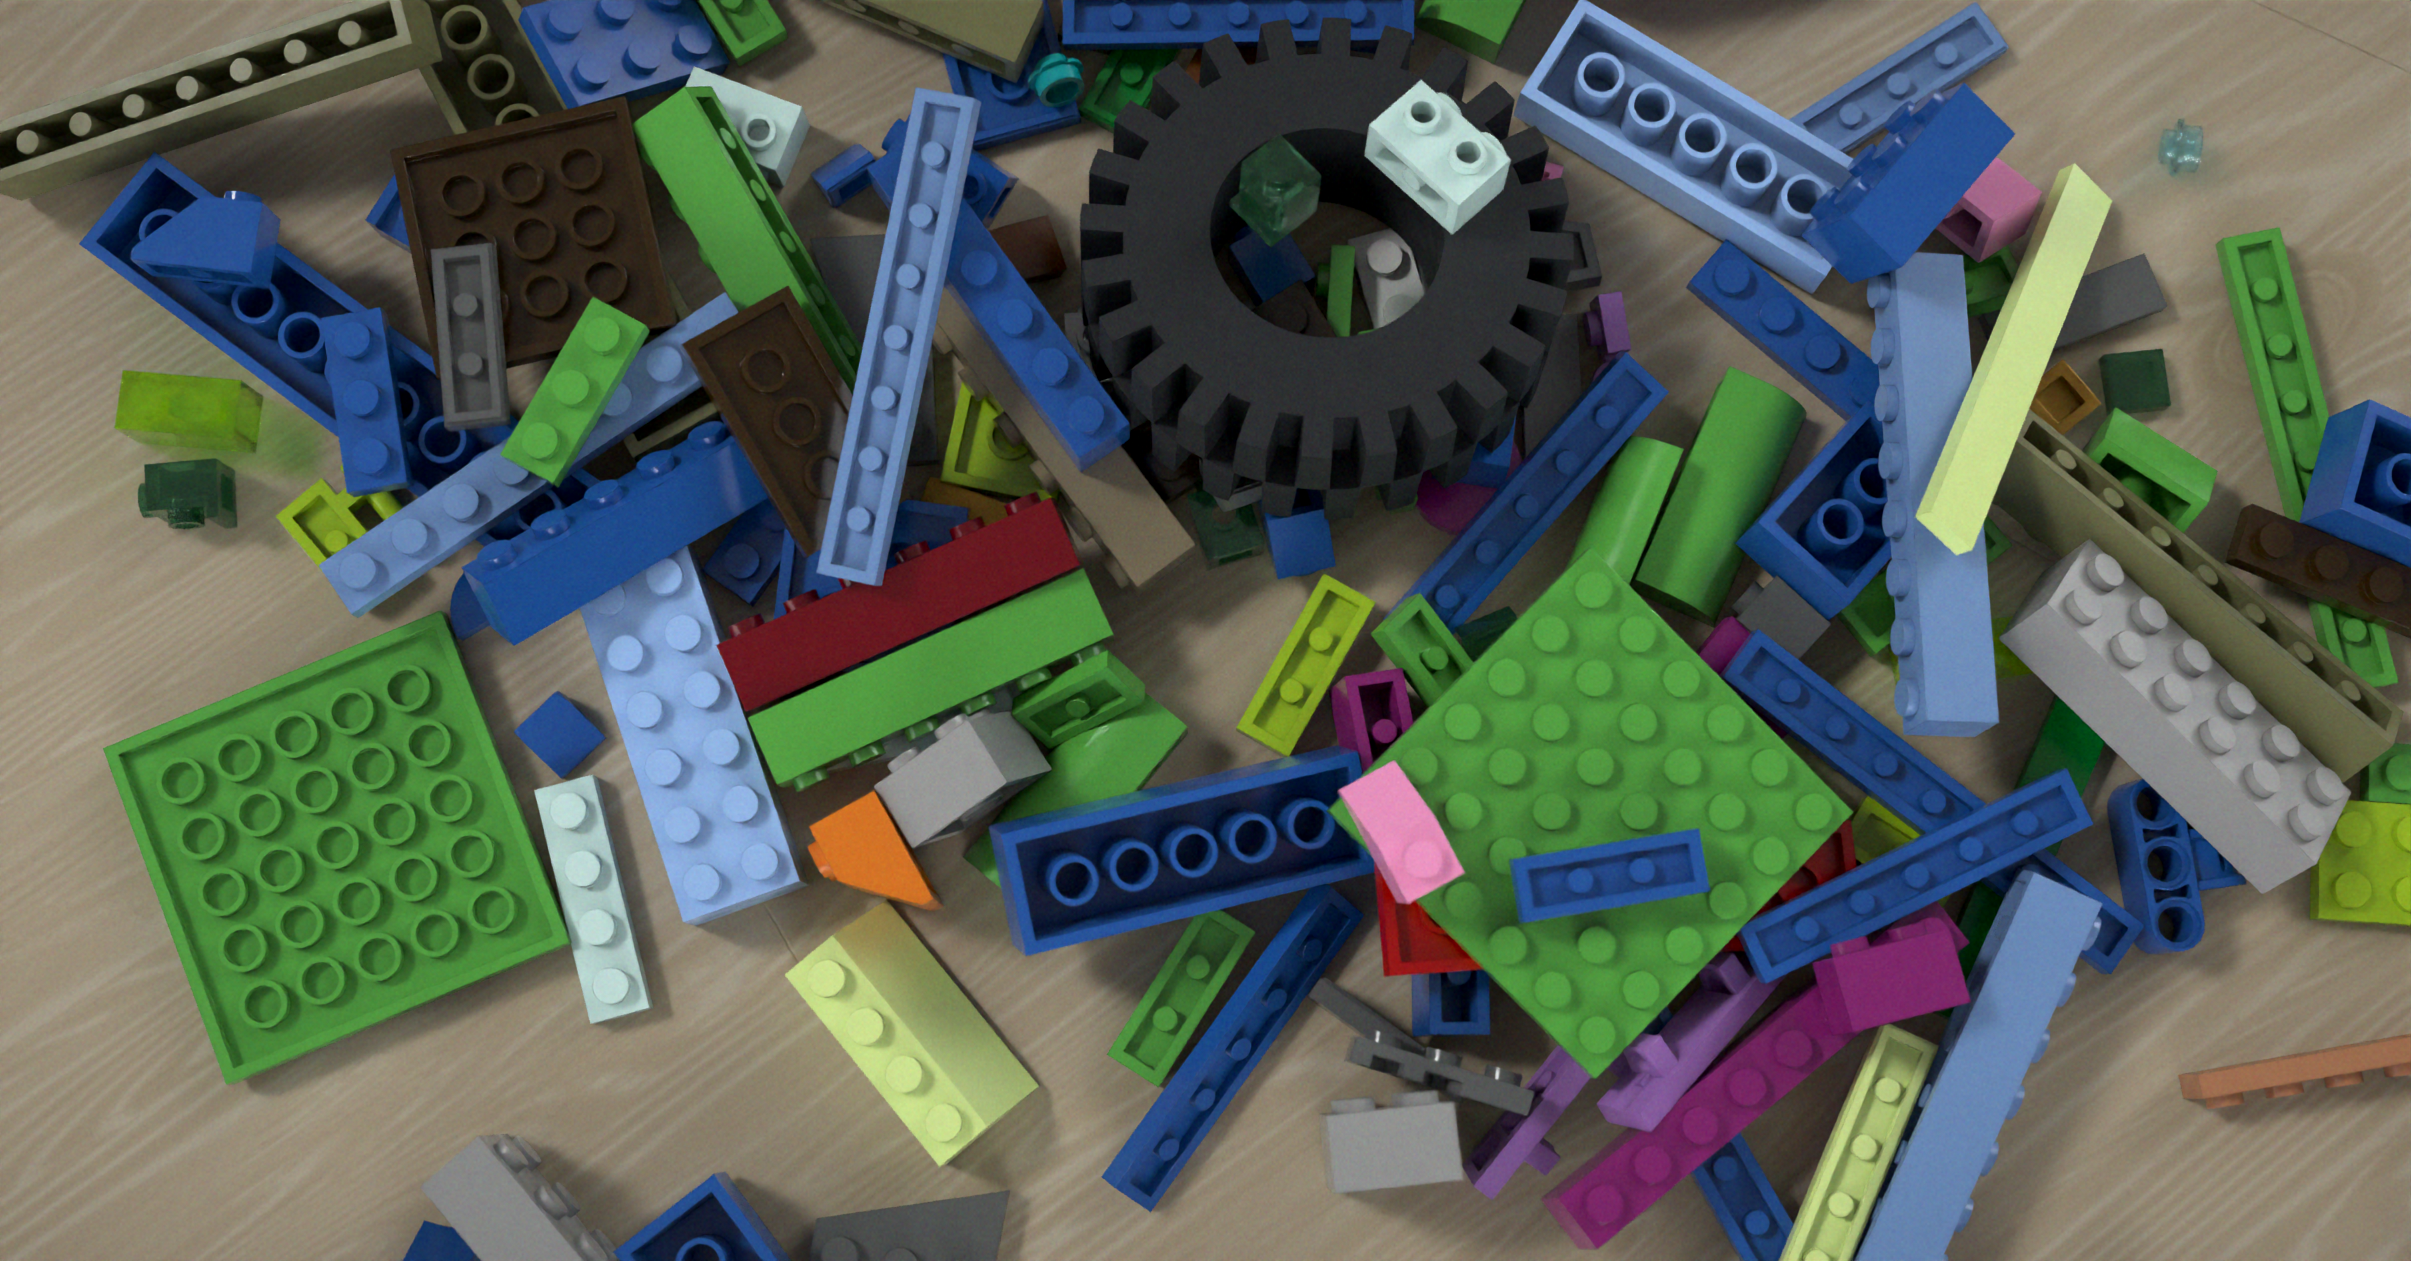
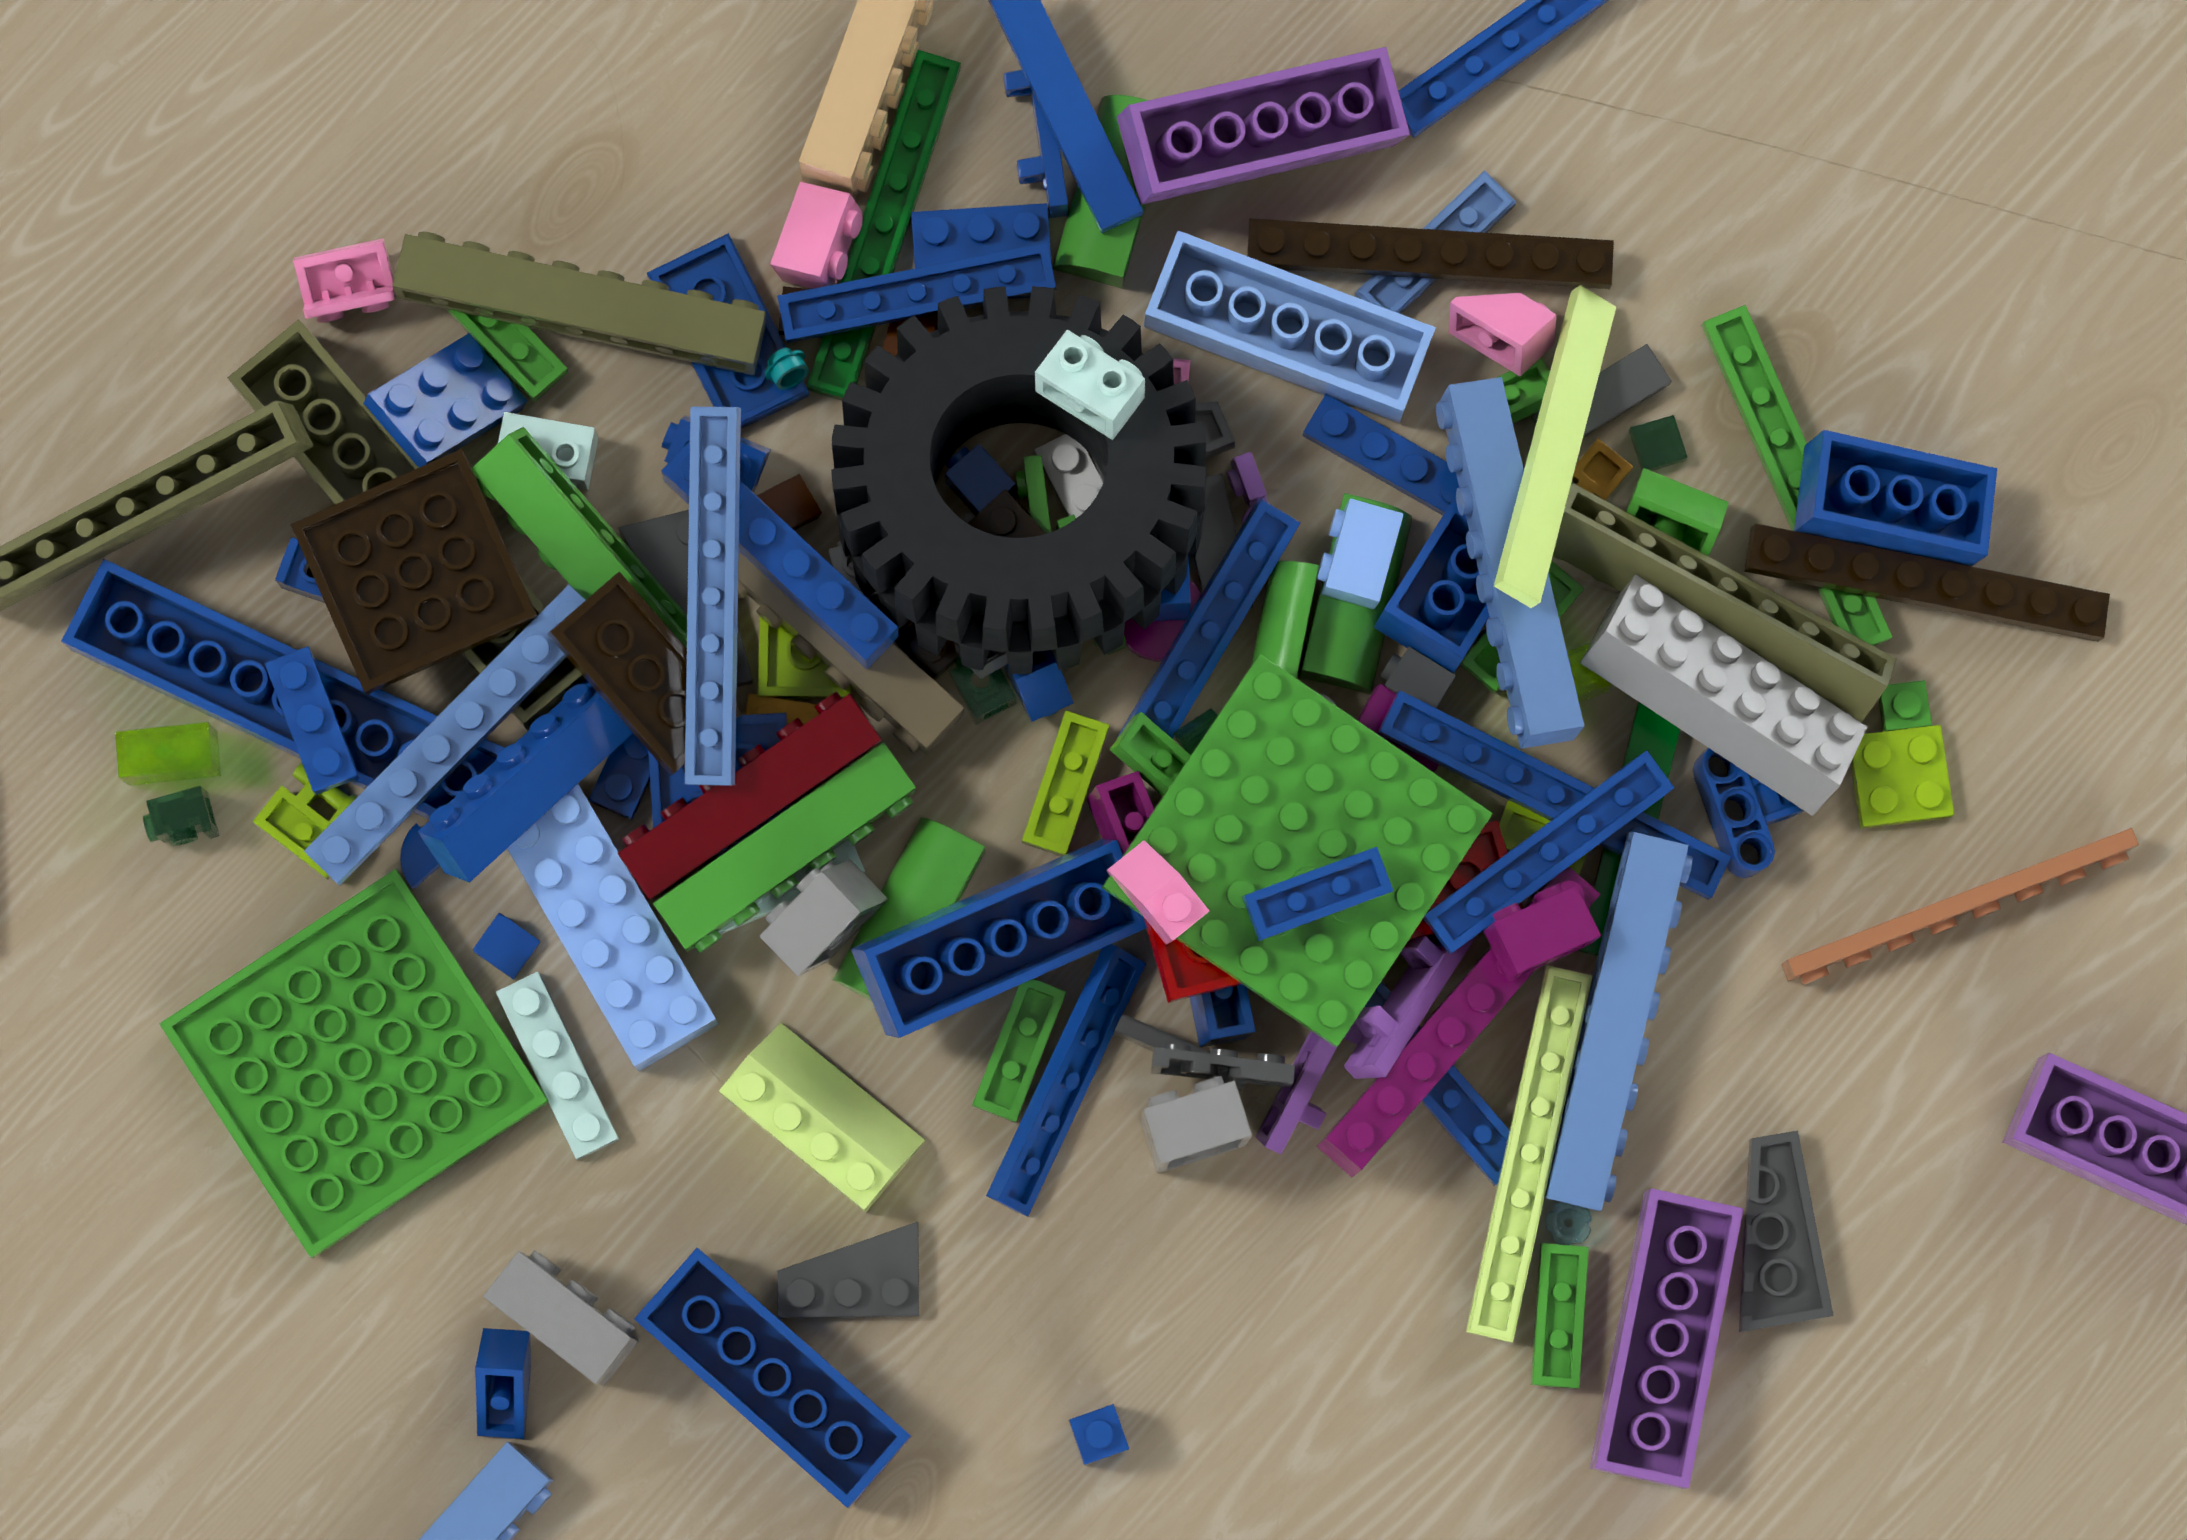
camera: 15 degrees left, 0 degrees up
blue slope [130,191,281,289] -> none
dark grey tile [431,243,511,431] -> none
bright green plate [500,297,650,488] -> none
orange slope [807,791,944,912] -> none
blue slope [811,144,875,208] -> none
bright green plate [1012,650,1145,749] -> none
clear green brick [1230,133,1321,247] -> none
blue brick [1801,83,2015,284] -> none
clear light blue plate [2158,119,2203,177] -> none
none -> dark brown plate [1247,218,1614,289]
none -> light blue brick [1316,498,1403,610]

